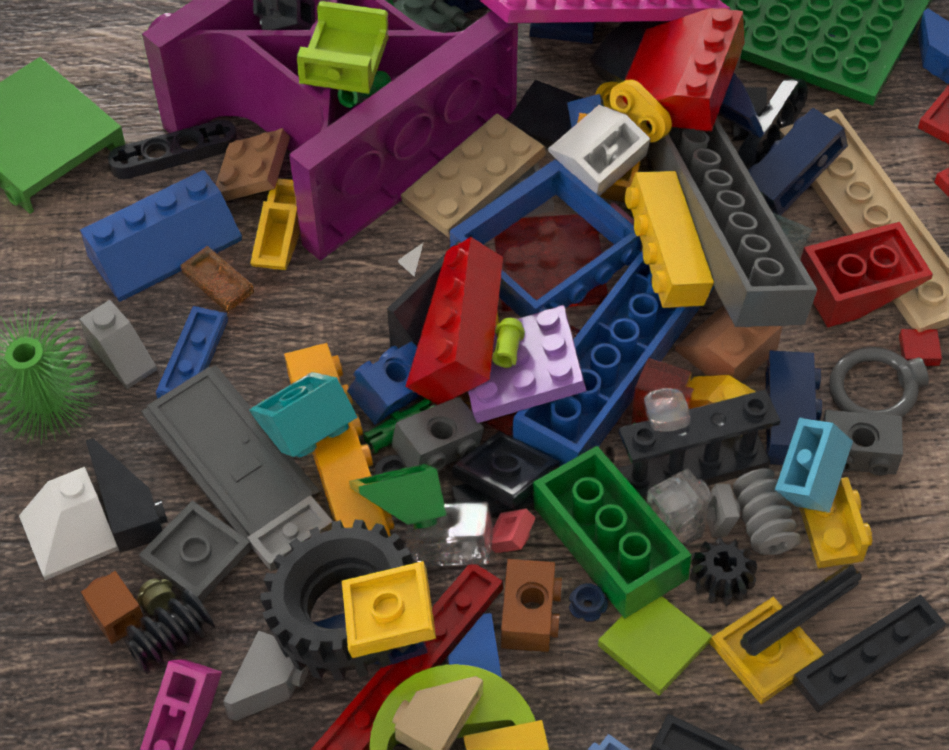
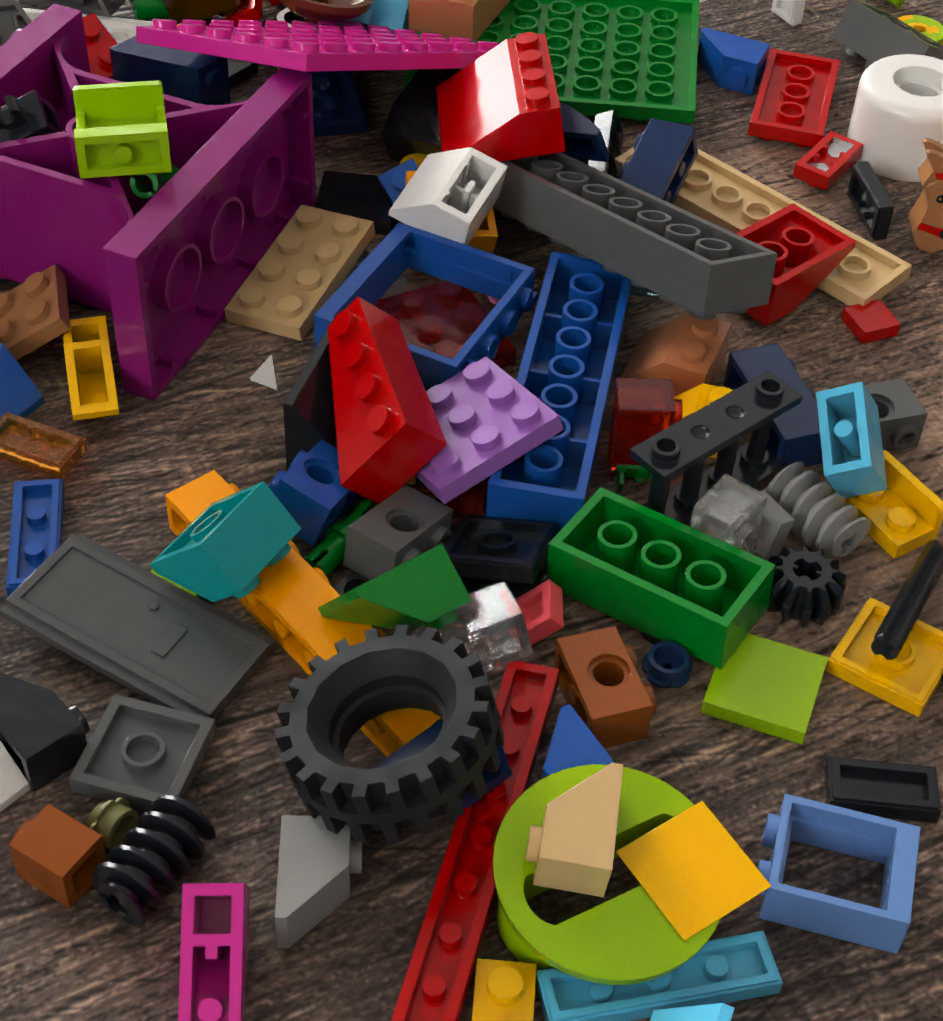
camera: 25 degrees left, 10 degrees down
light grey plate [247,495,333,571] -> none
yellow tile [342,561,436,658] -> none
lime pin [492,318,525,368] -> none
yellow plate [610,80,672,142] -> none
yellow brick [625,171,714,308] -> none
clear tile [644,388,690,431] -> none
dark grey piece [829,347,929,417] -> none

